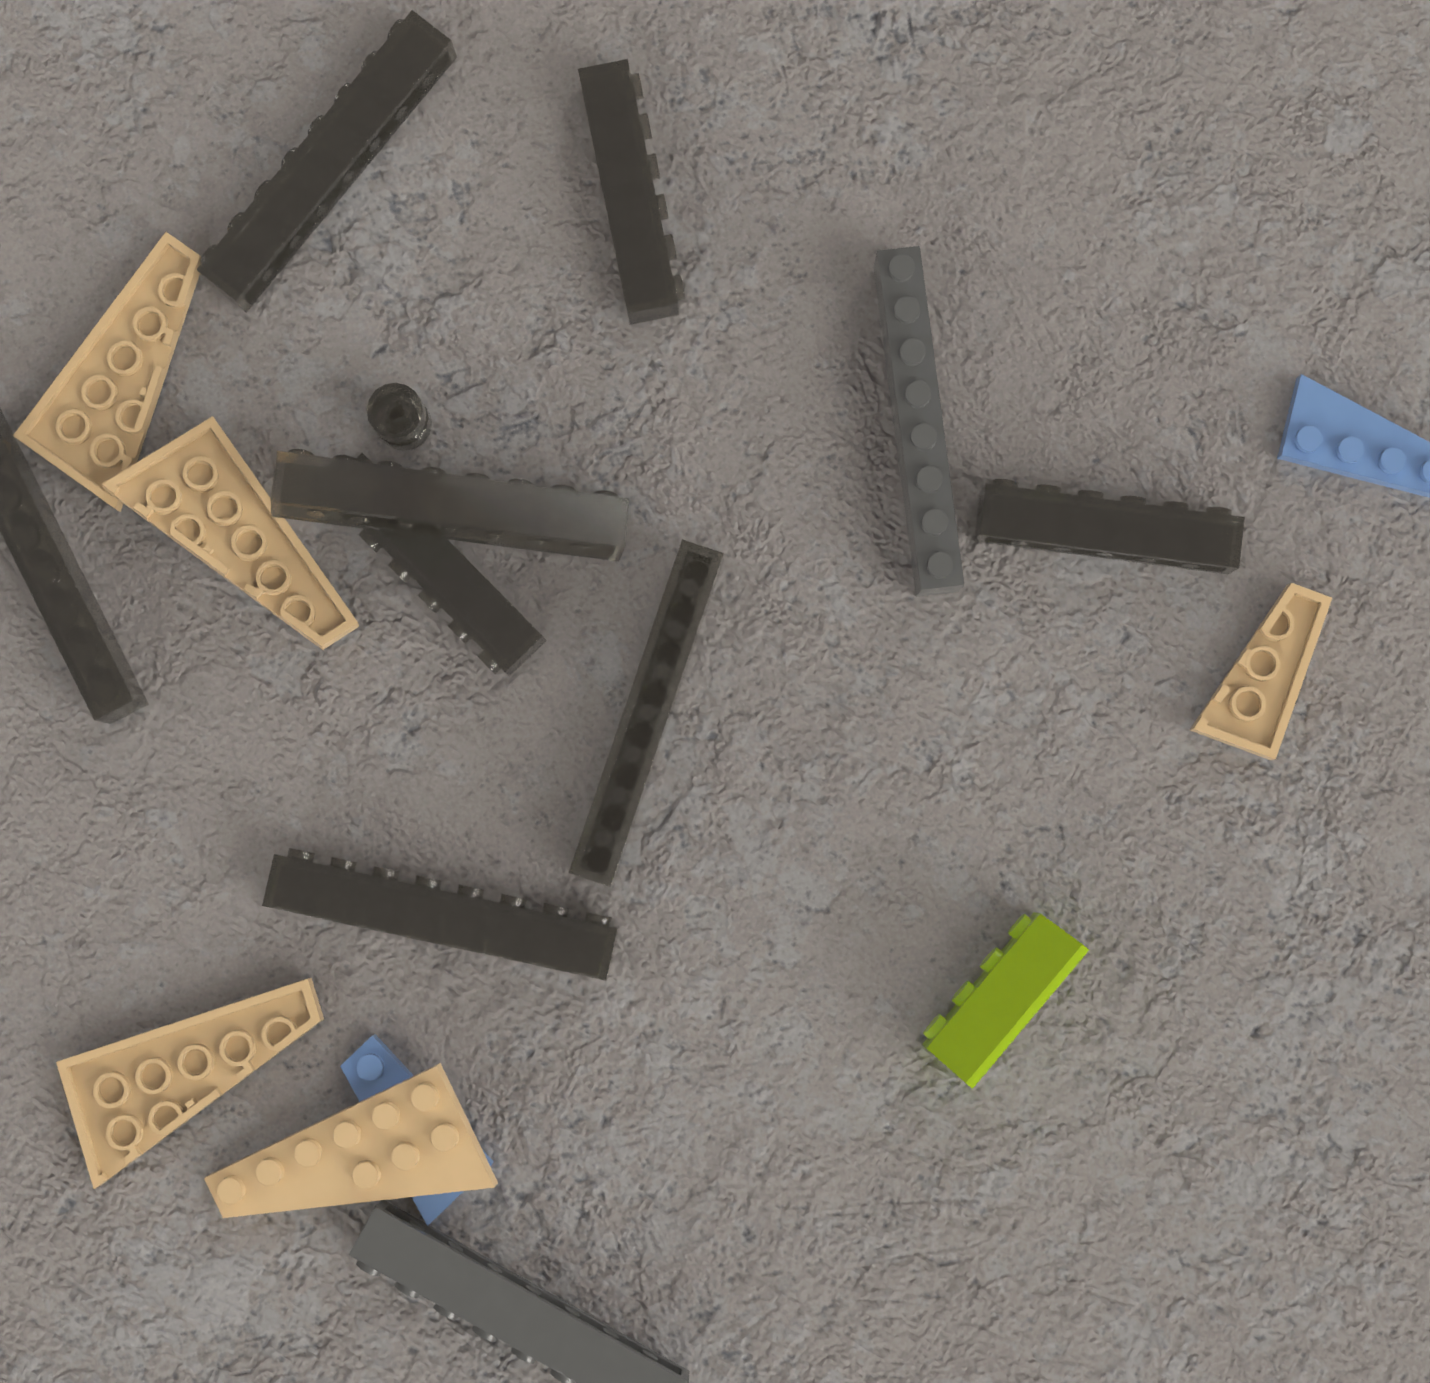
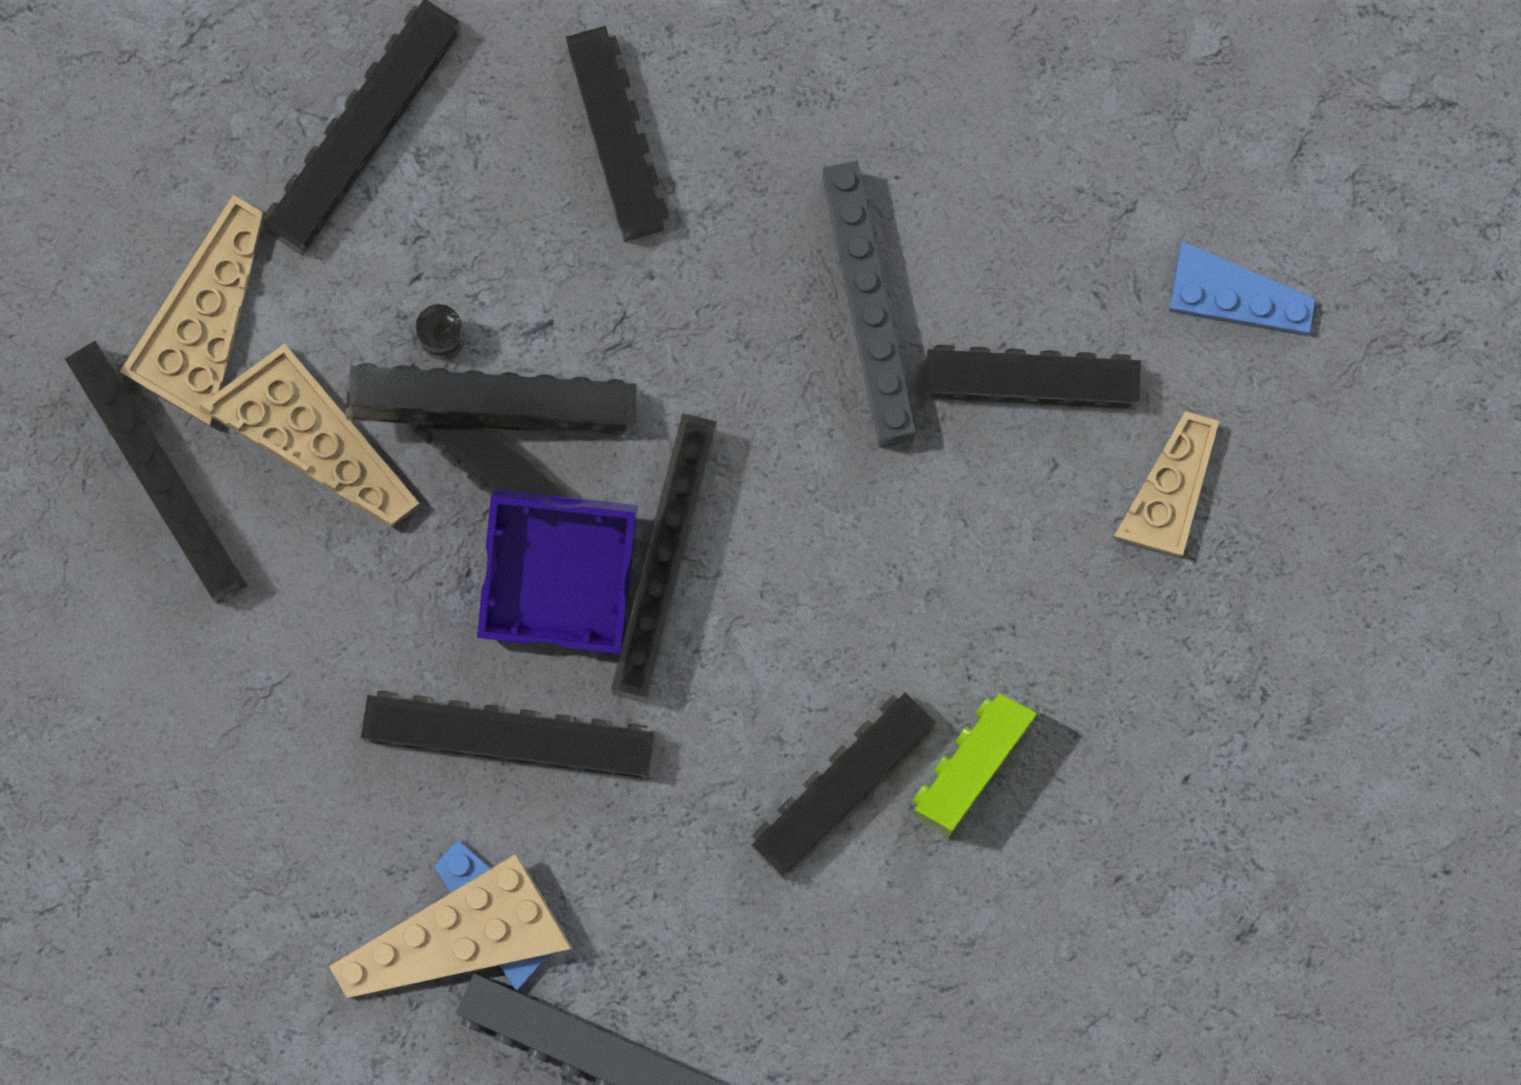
camera: 10 degrees left, 5 degrees down
tan wing [56,978,324,1189] -> none
none -> dark purple tile [477,489,638,654]
none -> clear smoke brick [751,692,936,879]

